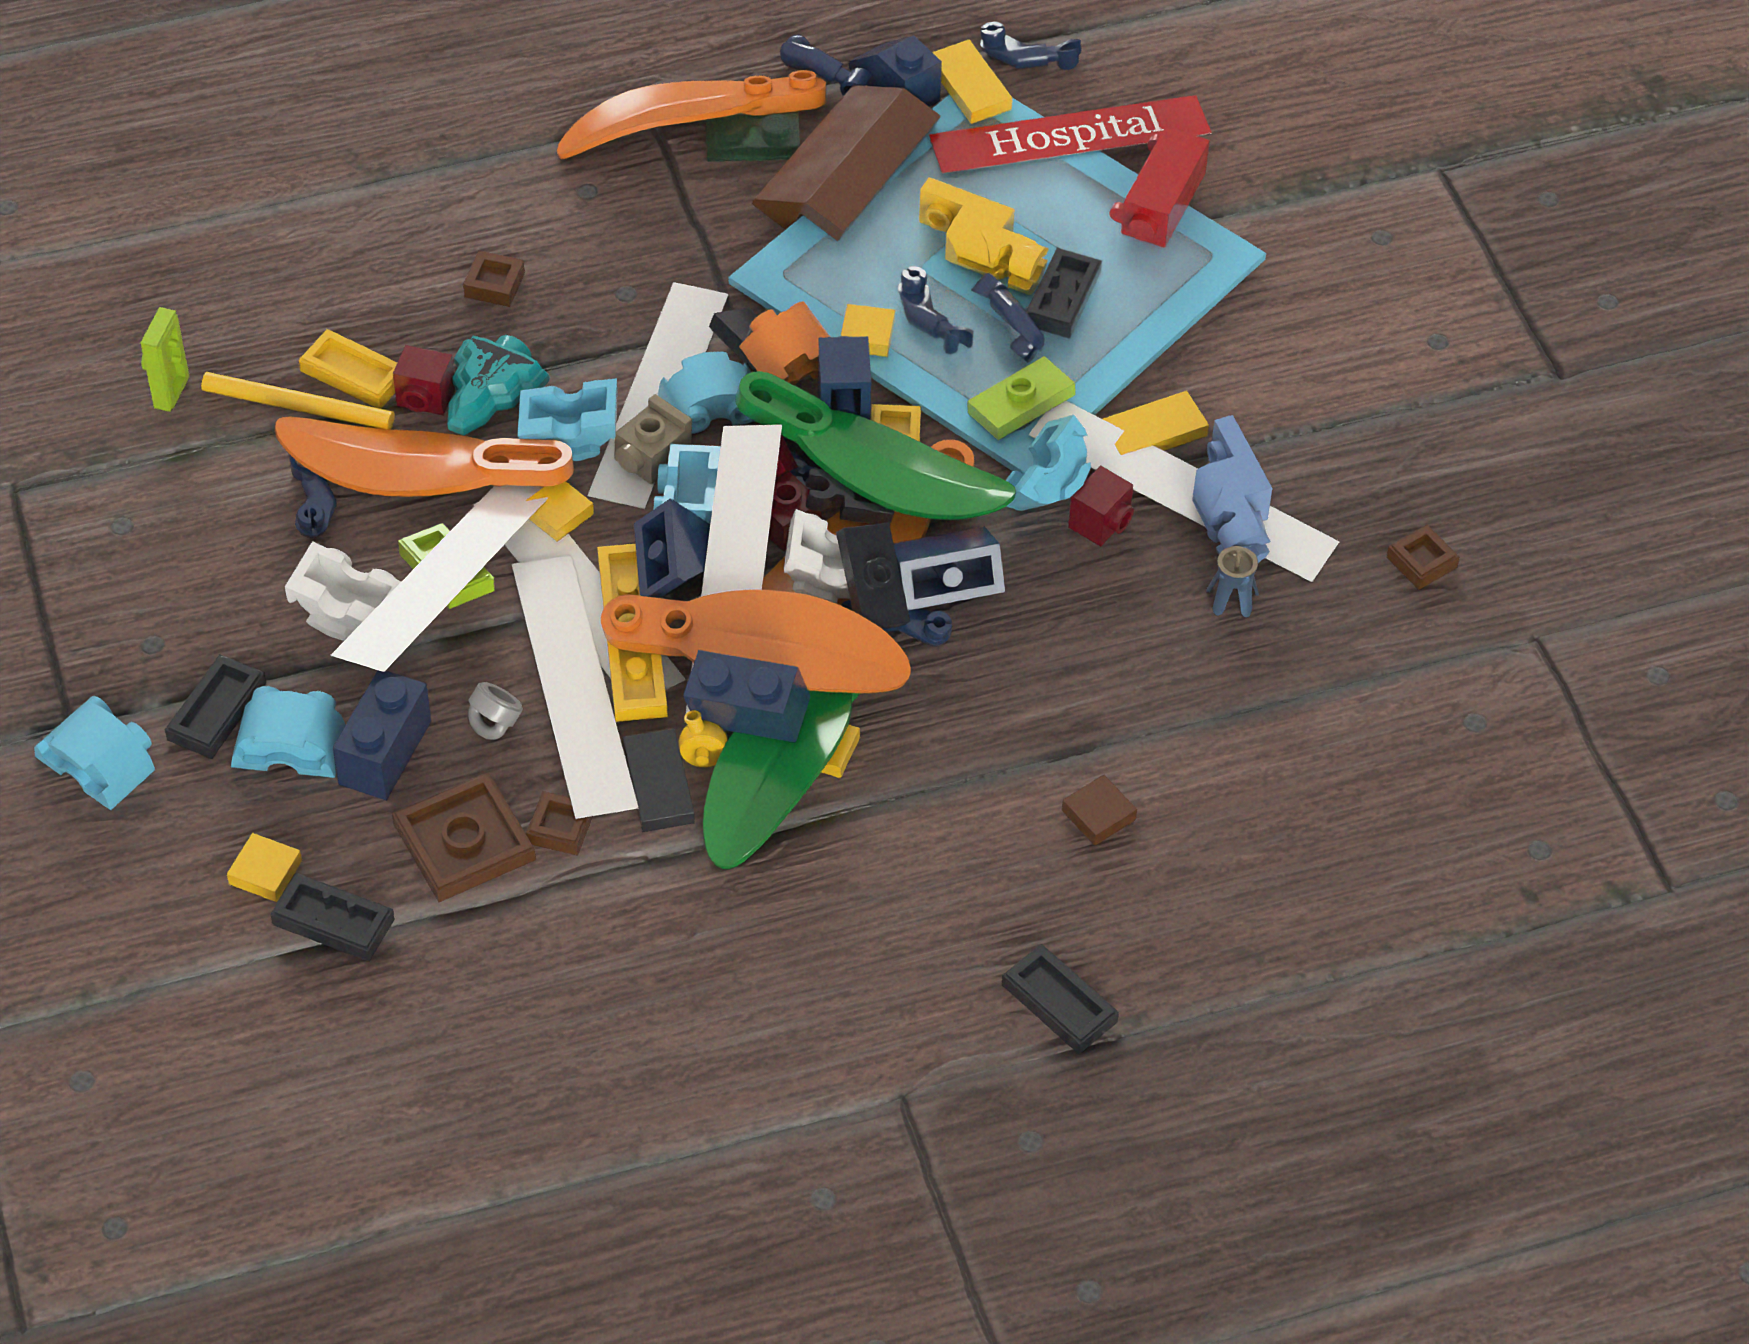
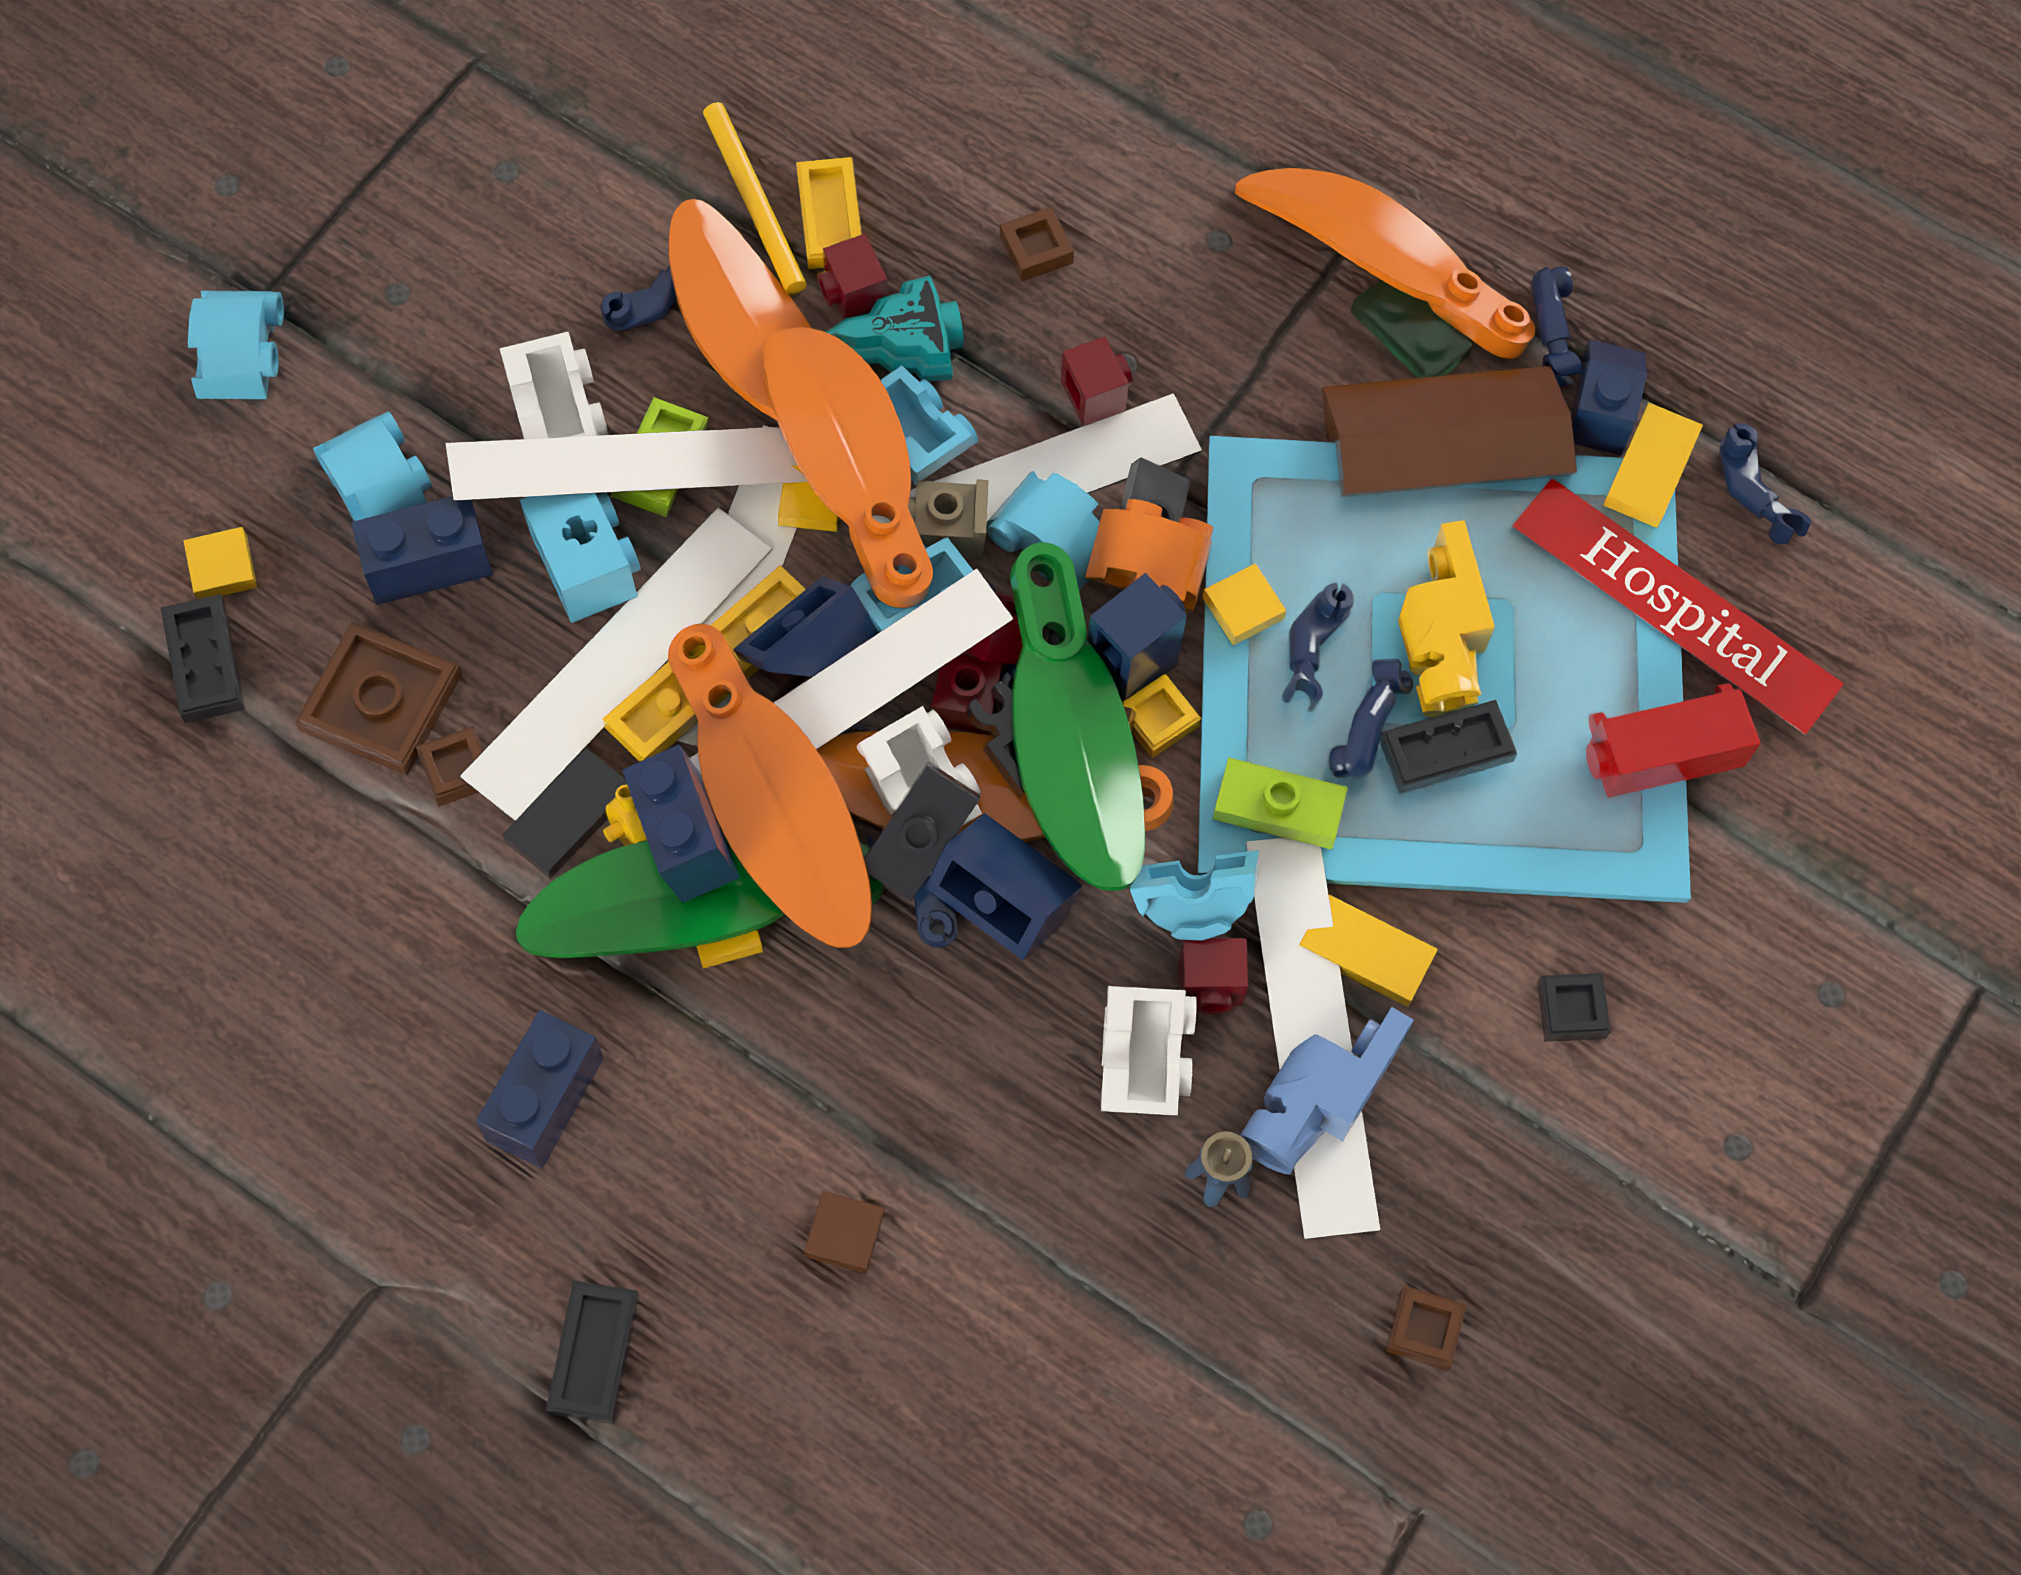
camera: 50 degrees right, 15 degrees up
lime plate [141,307,190,412] -> none
black tile [165,654,266,759] -> none
light grey tile [468,682,523,739] -> none
none -> dark blue brick [476,1010,604,1169]
none -> medium azure brick [519,492,641,623]
none -> orange plant [762,327,933,608]
none -> dark red plate [1060,336,1133,426]
none -> white cylinder [1101,986,1196,1115]
none -> black tile [1537,973,1611,1042]

